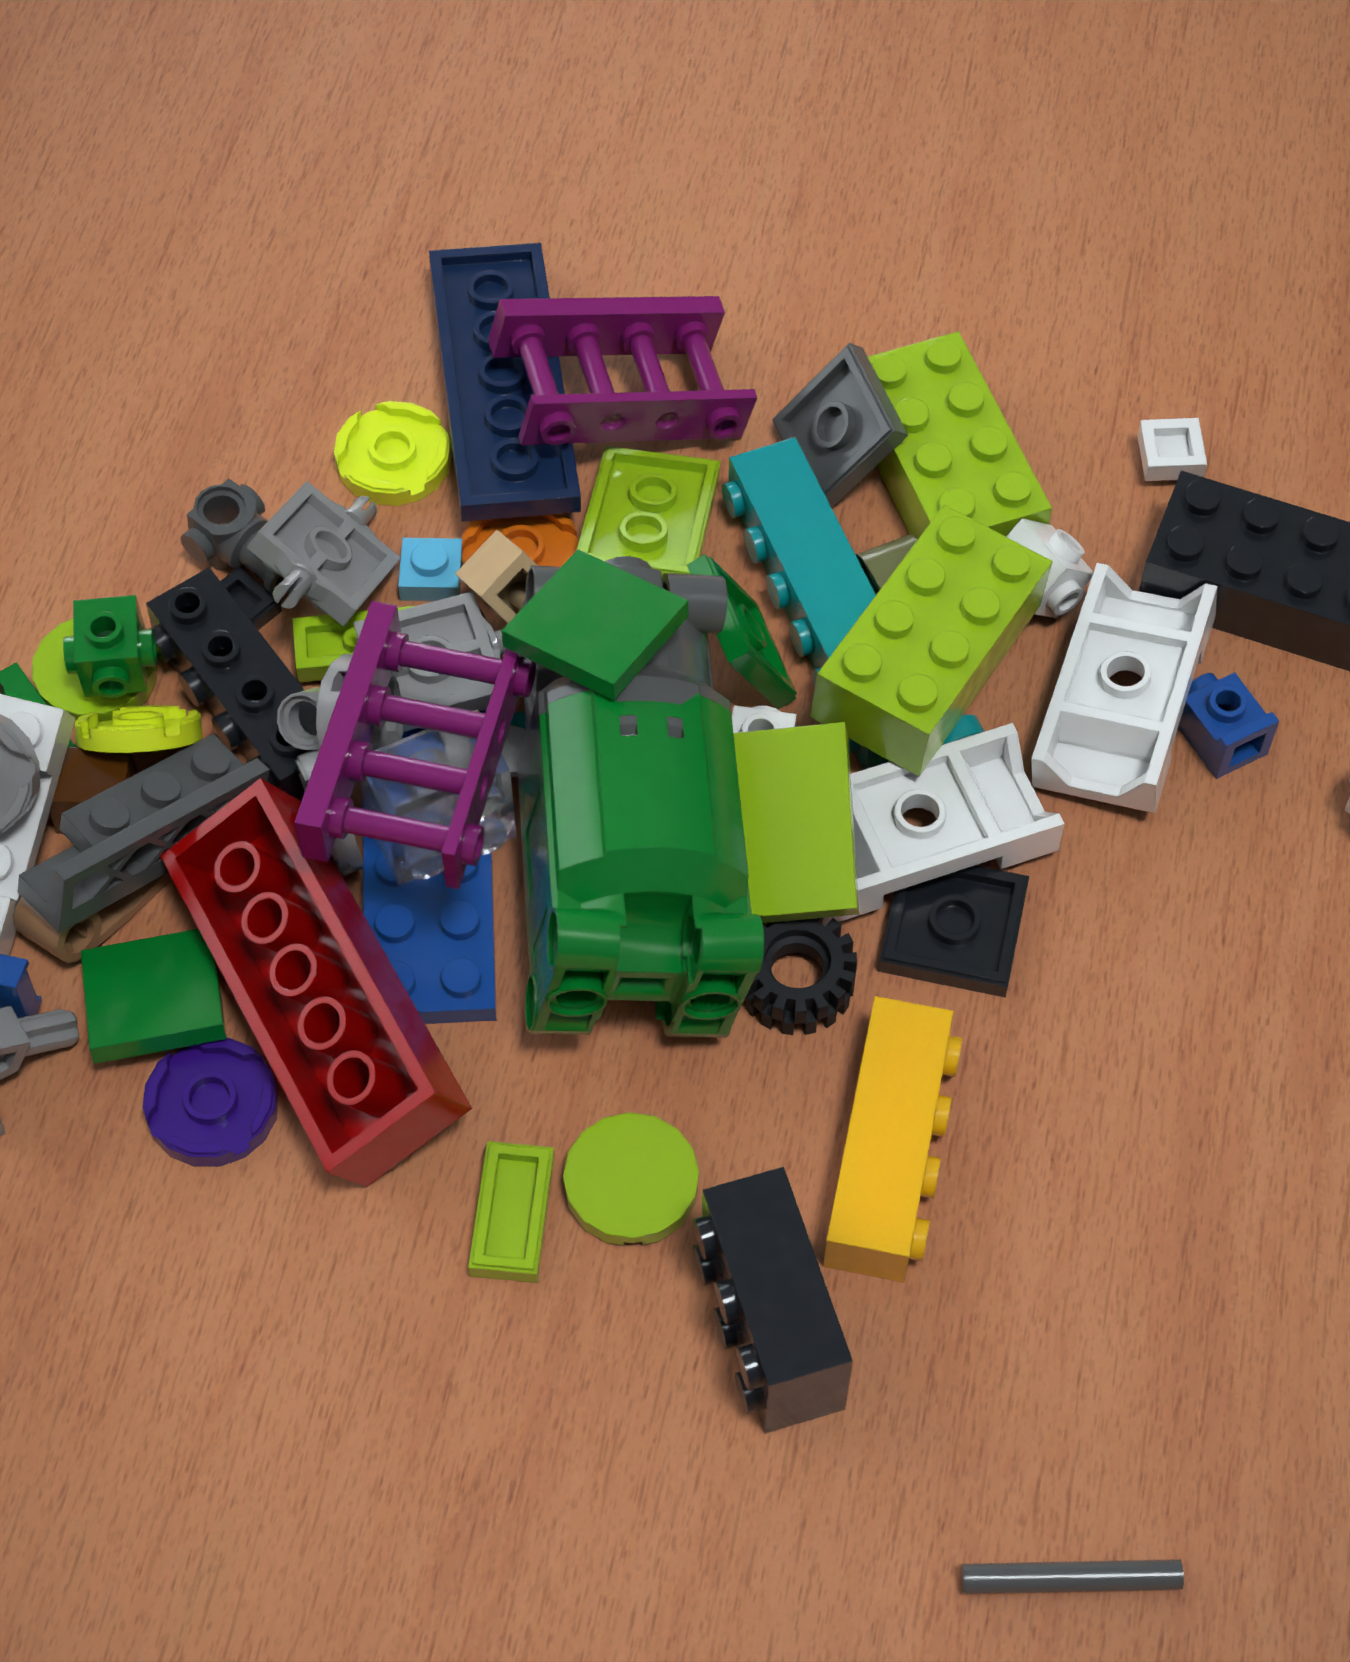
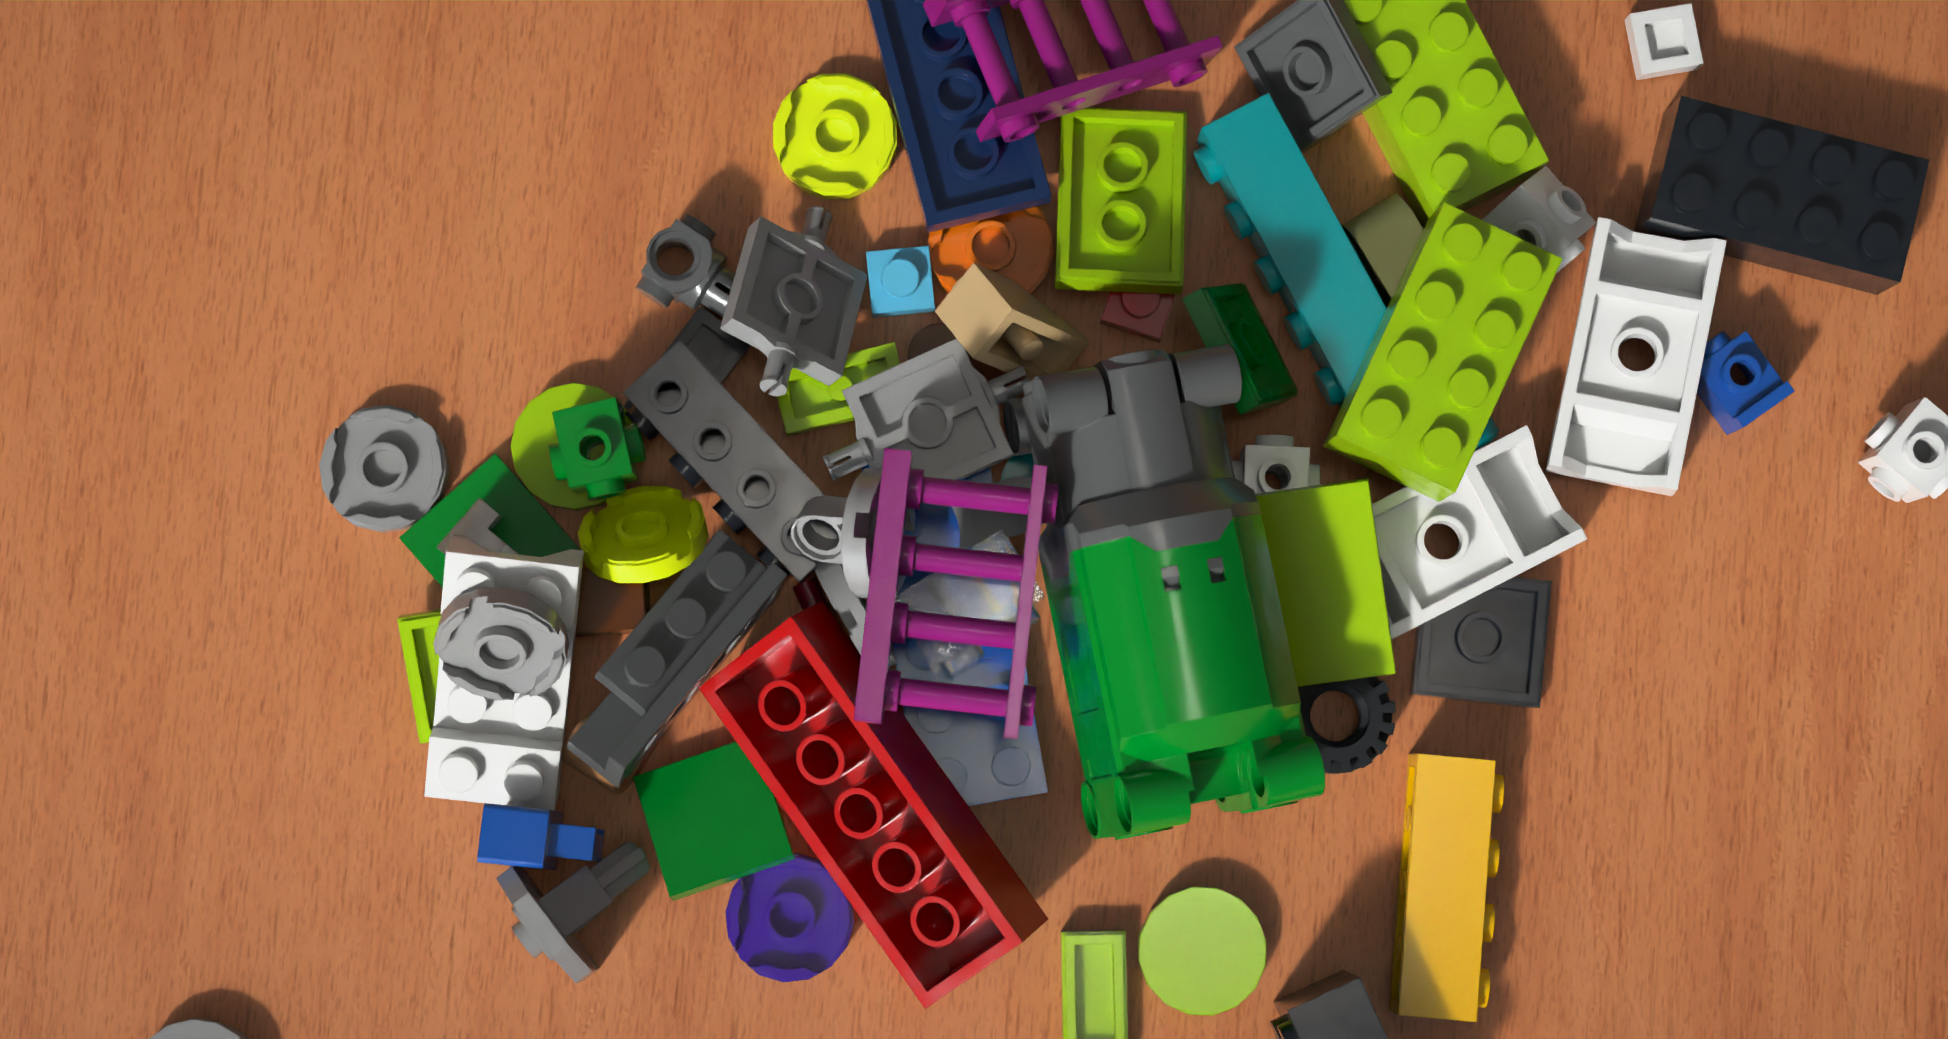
camera: 10 degrees left, 25 degrees up
green tile [501,549,689,700] -> none

